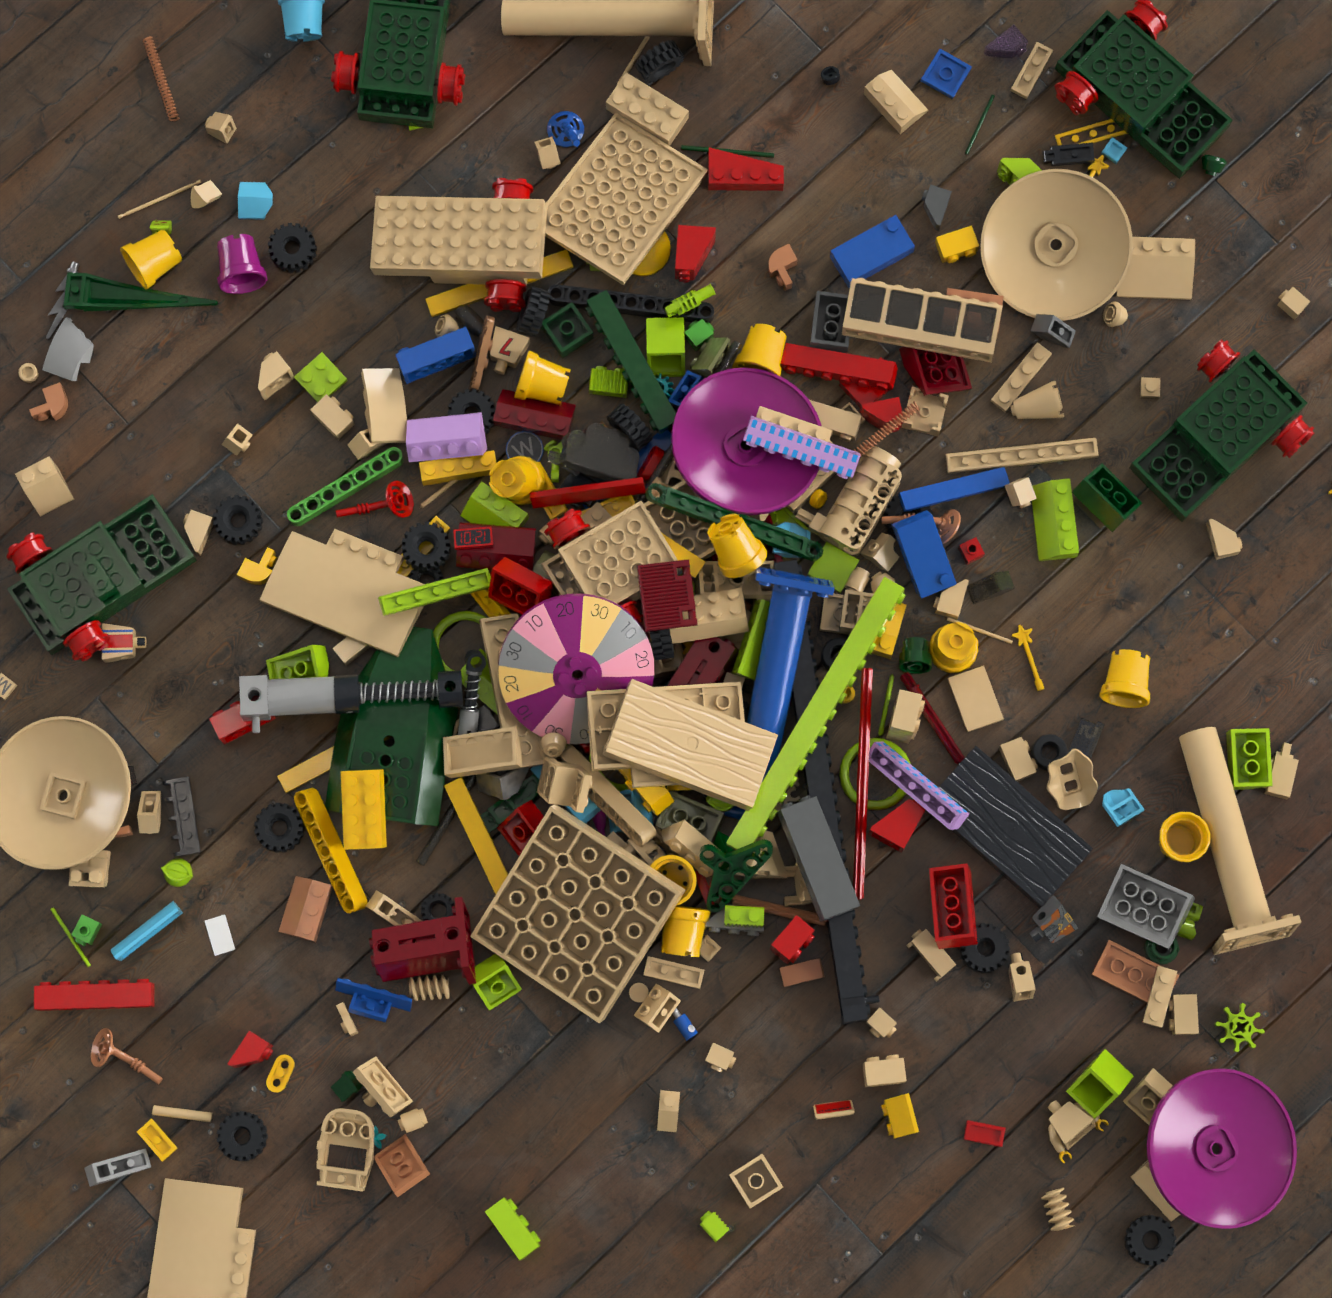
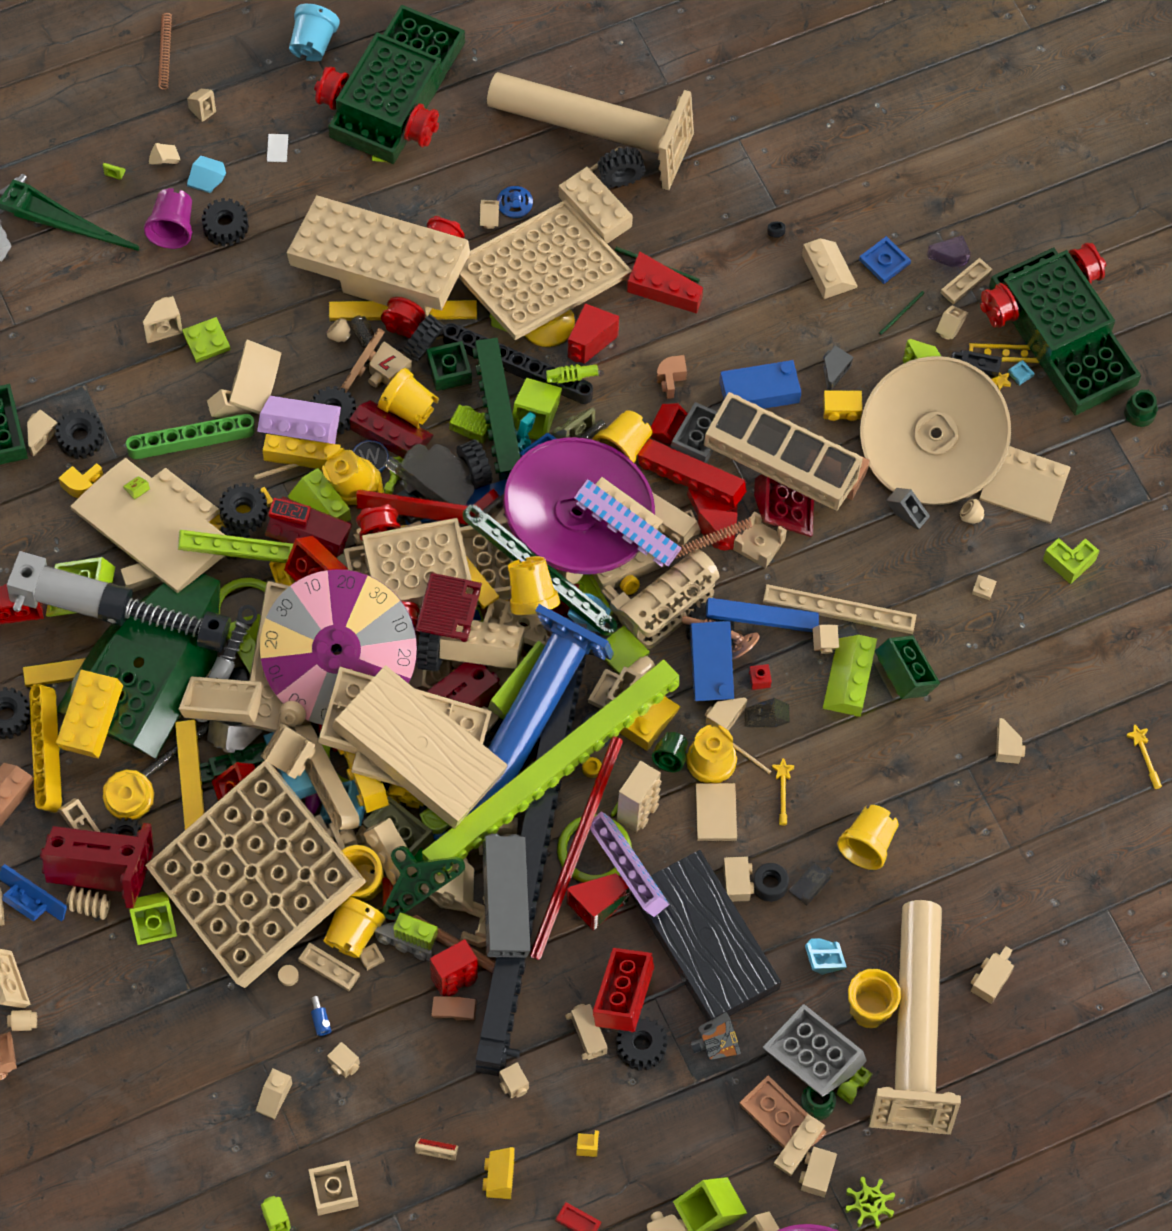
camera: 15 degrees right, 15 degrees down
tan piece [118,180,201,219] -> none
yellow piece [120,230,182,290] -> none
tan brick [222,424,252,456] -> none
tan brick [310,394,355,440] -> none
red dish [335,481,414,518] -> none
blue brick [395,327,476,384] -> none
lime brick [485,1197,541,1260] -> none
tan brick [634,984,681,1033] -> none
bright green brick [684,319,714,351] -> none
tan brick [860,533,899,572] -> none
tan brick [862,1055,907,1088] -> none
dark red axle [900,672,965,764] -> none
tan plate [991,342,1052,413] -> none
tan torso [1008,953,1036,1002] -> none
tan cone [1010,381,1064,419] -> none
tan piece [1047,749,1098,810] -> none
dark green piece [1129,339,1315,522] -> none
dark green cone [1201,154,1227,176] -> none
lime slope [1226,728,1273,790] -> none
tan brick [1278,287,1310,320] -> none
none -> yellow piece [103,769,154,820]
none -> lime slope [123,476,150,499]
none -> white sticker [267,134,288,162]
none -> teal tile [517,412,536,438]
none -> yellow panel [576,1130,599,1157]
none -> red brick [651,403,688,444]
none -> tan slope [936,305,968,340]
none -> lime panel [1043,538,1099,584]
none -> dark green piece [1124,389,1158,427]

